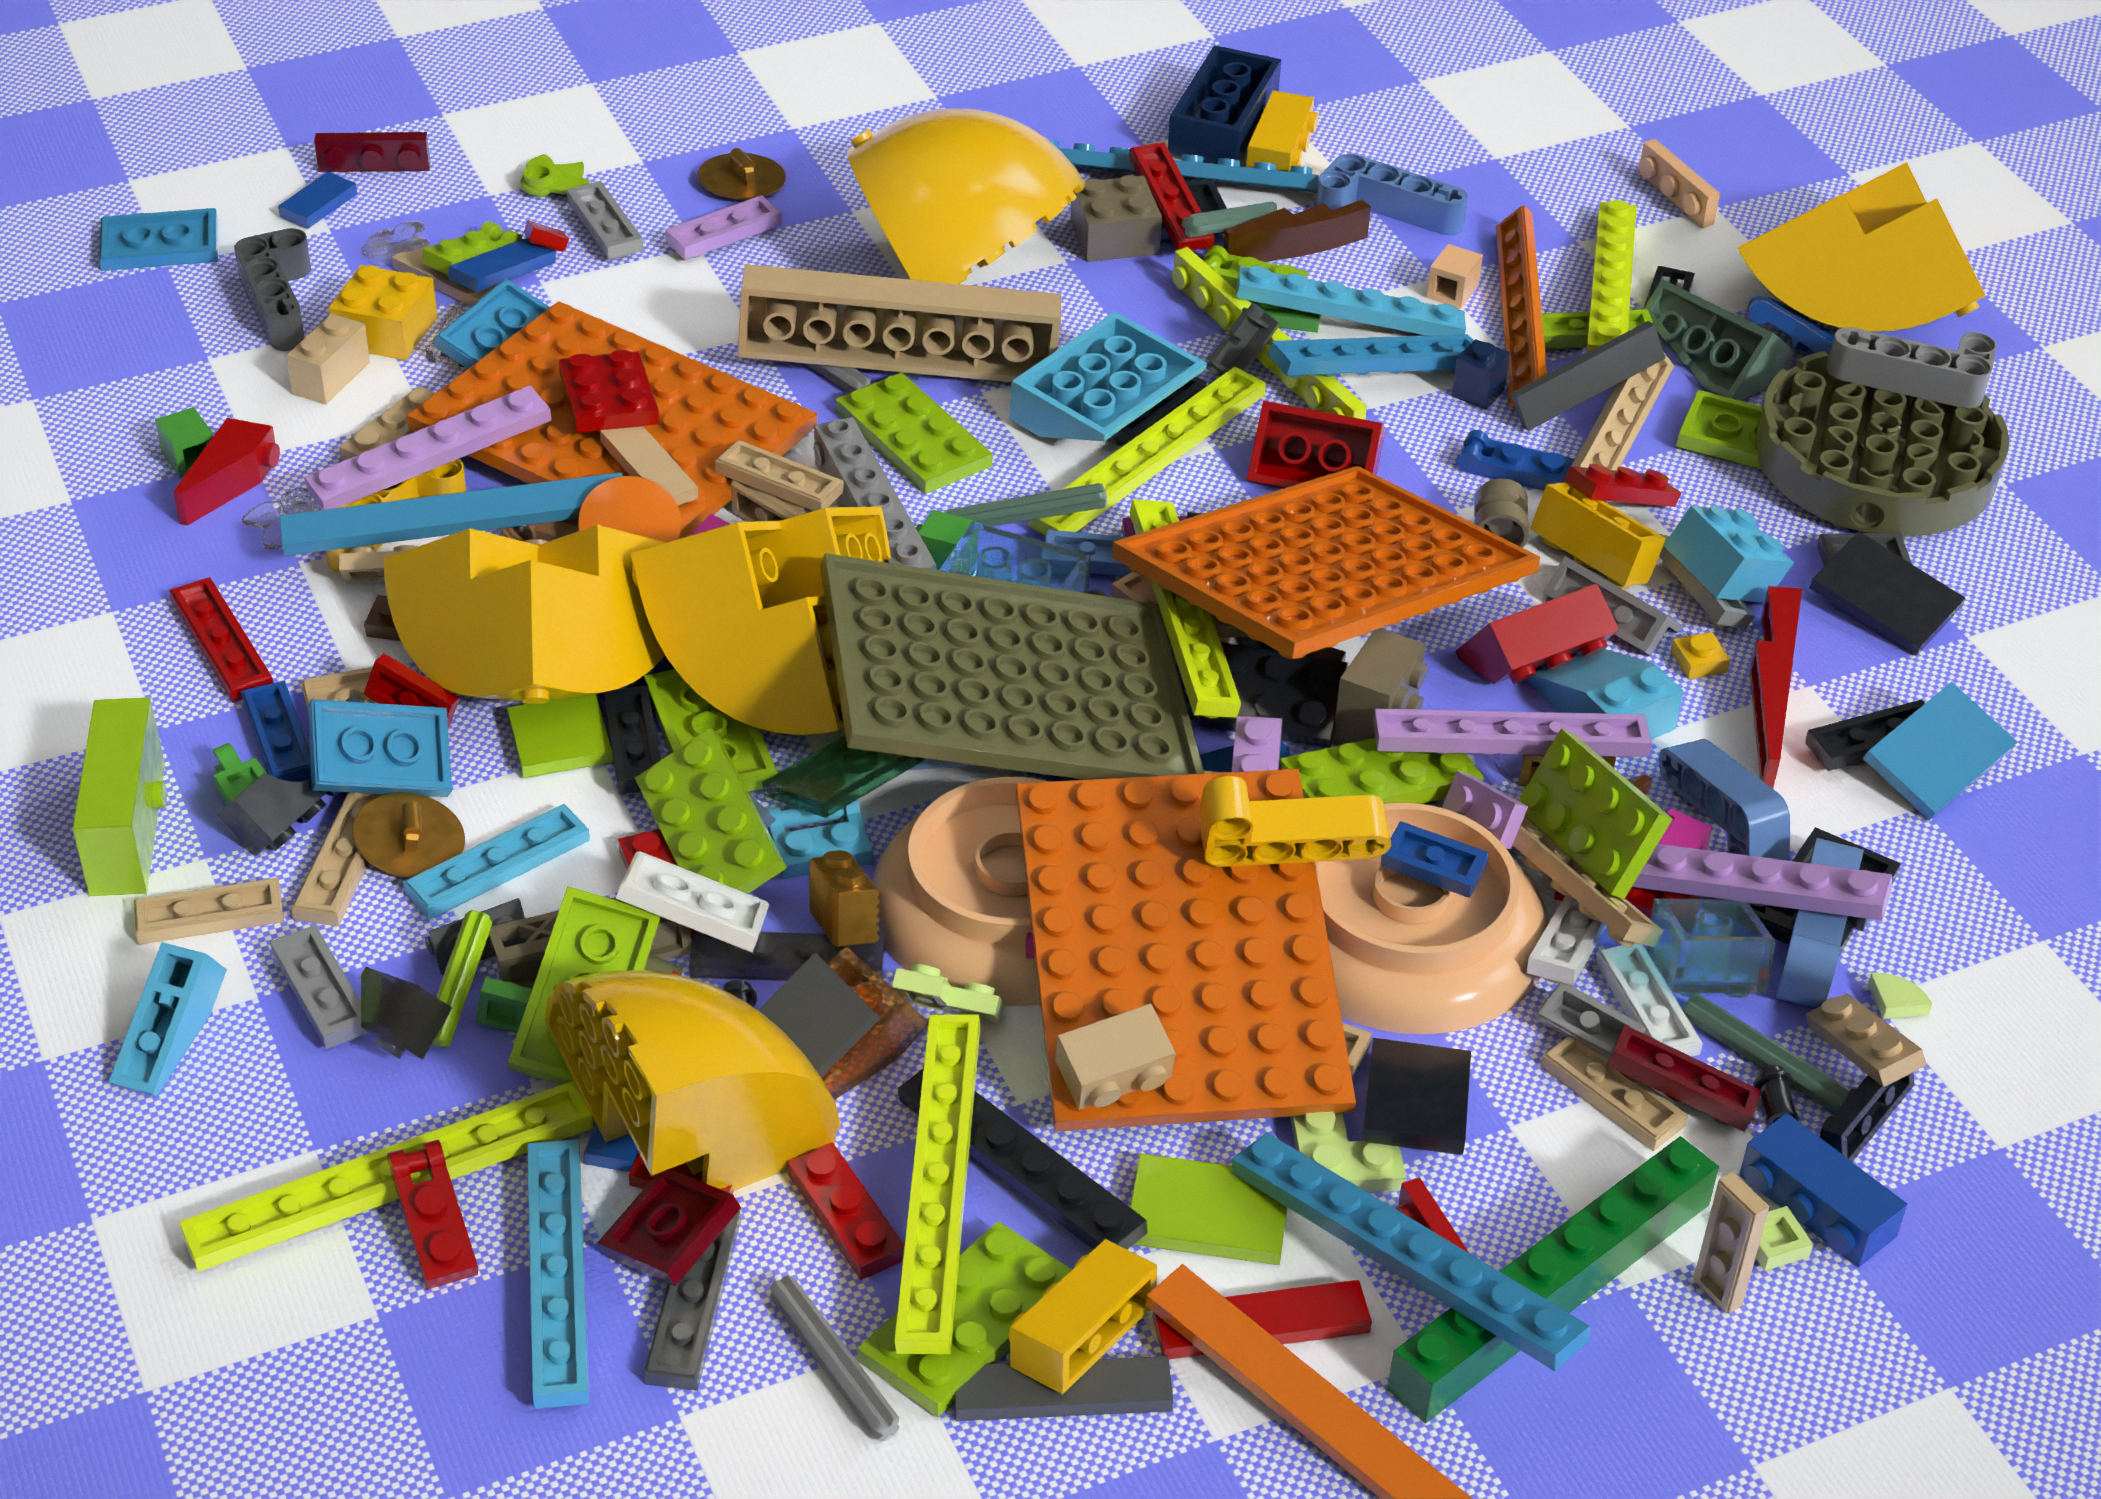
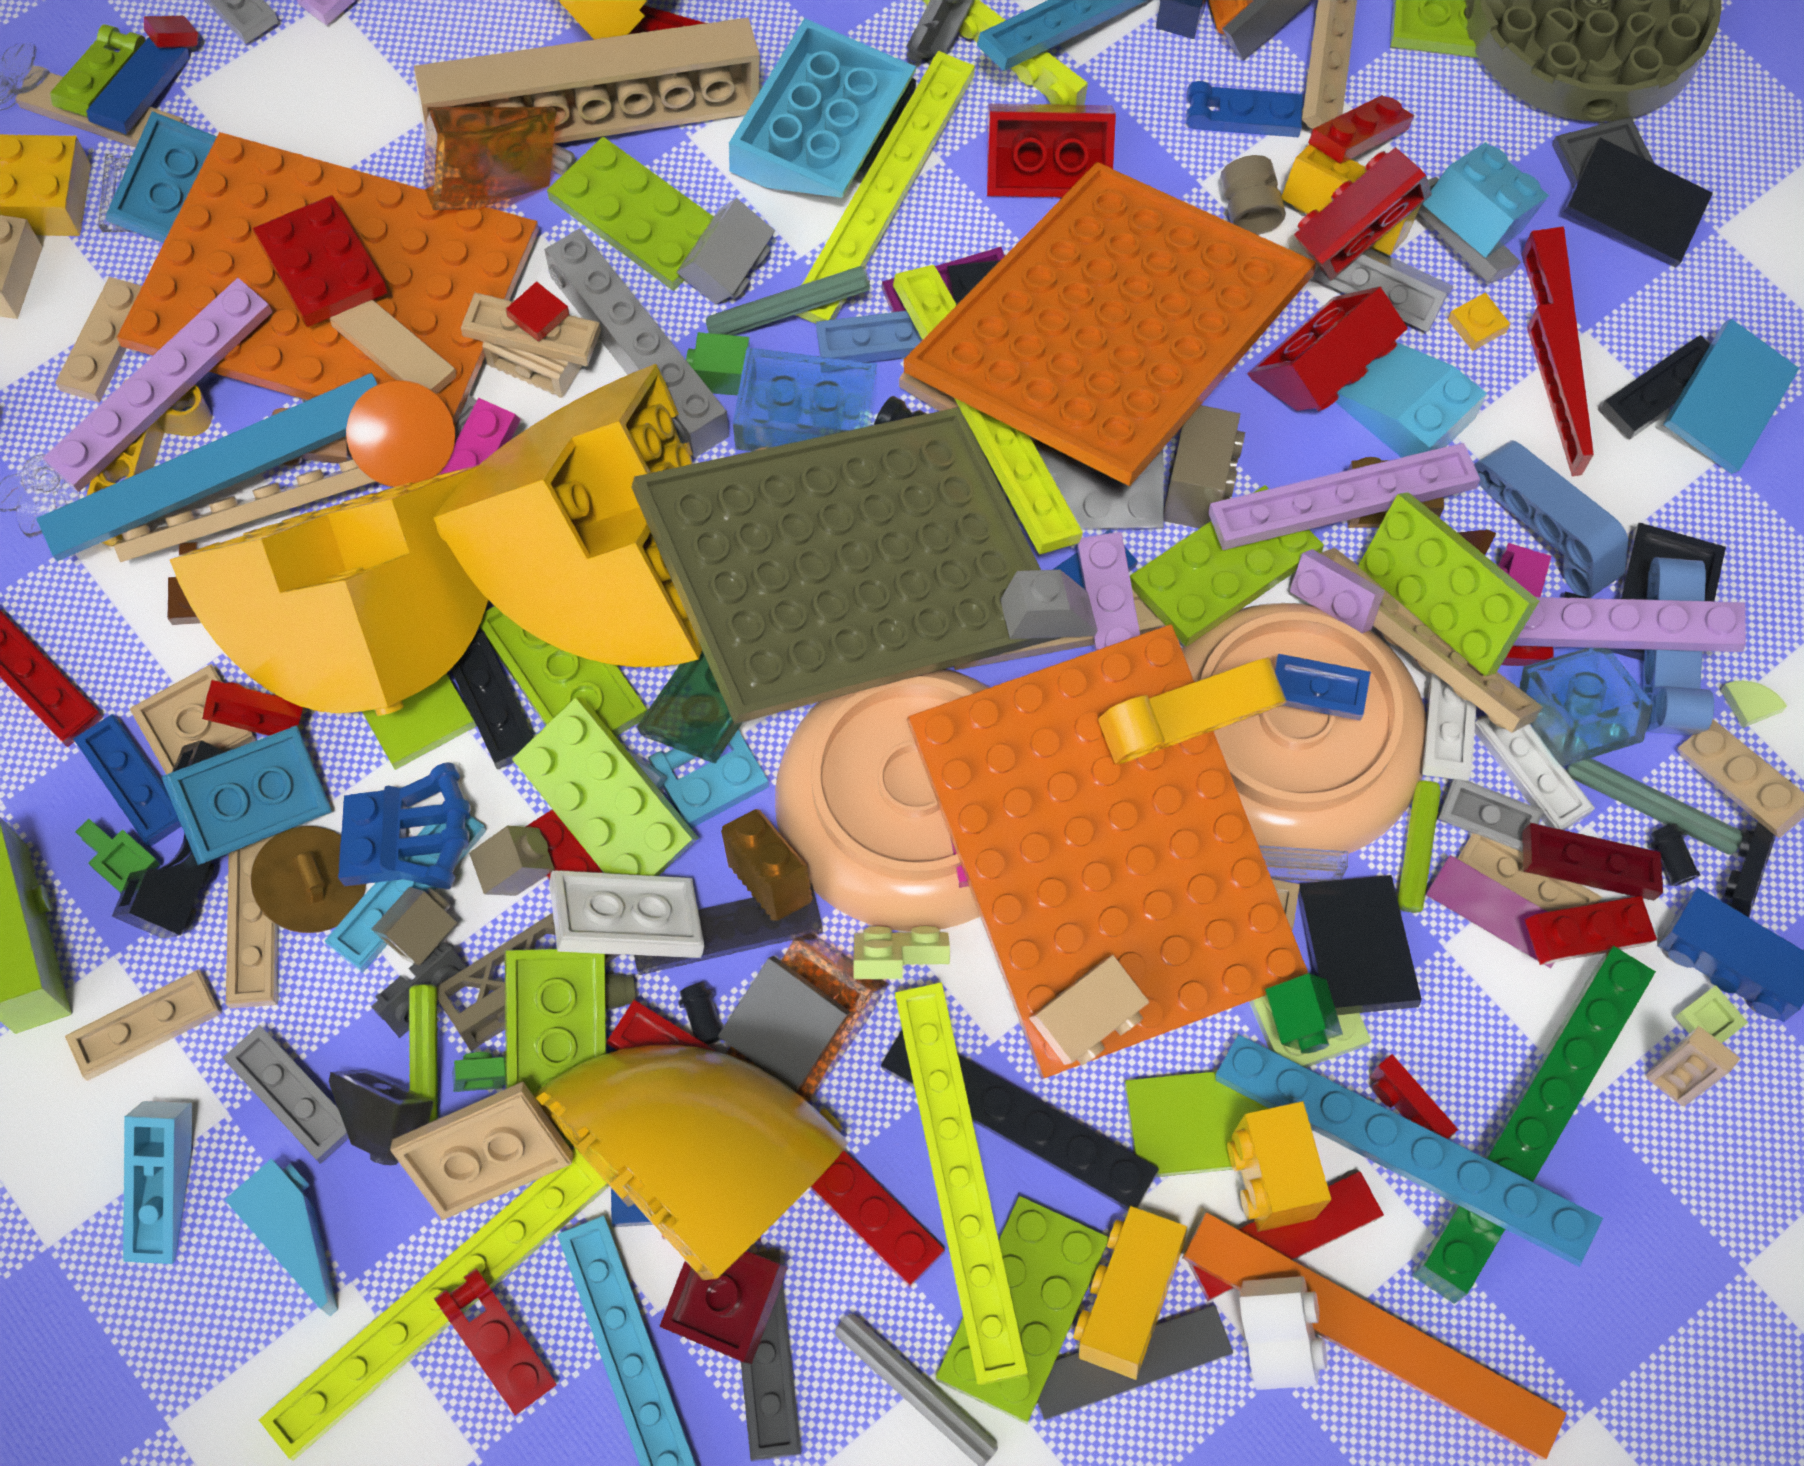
camera: 15 degrees left, 25 degrees up
none -> medium azure slope [224,1158,338,1317]
none -> blue plate [338,762,471,889]
none -> dark tan brick [371,887,457,966]
none -> tan tile [390,1082,573,1220]
none -> clear orange slope [423,107,556,210]
none -> dark tan brick [469,825,554,896]
none -> red tile [506,281,570,342]
none -> light grey brick [677,197,775,305]
none -> light grey slope [1000,570,1098,639]
none -> yellow brick [1227,1101,1332,1232]
none -> white brick [1239,1276,1327,1390]
none -> clear tile [1259,846,1348,882]
none -> green brick [1265,973,1343,1054]
none -> red slope [1293,147,1432,281]
none -> lime axle [1398,780,1441,913]
none -> magenta tile [1426,855,1554,969]
none -> red plate [1524,896,1657,965]

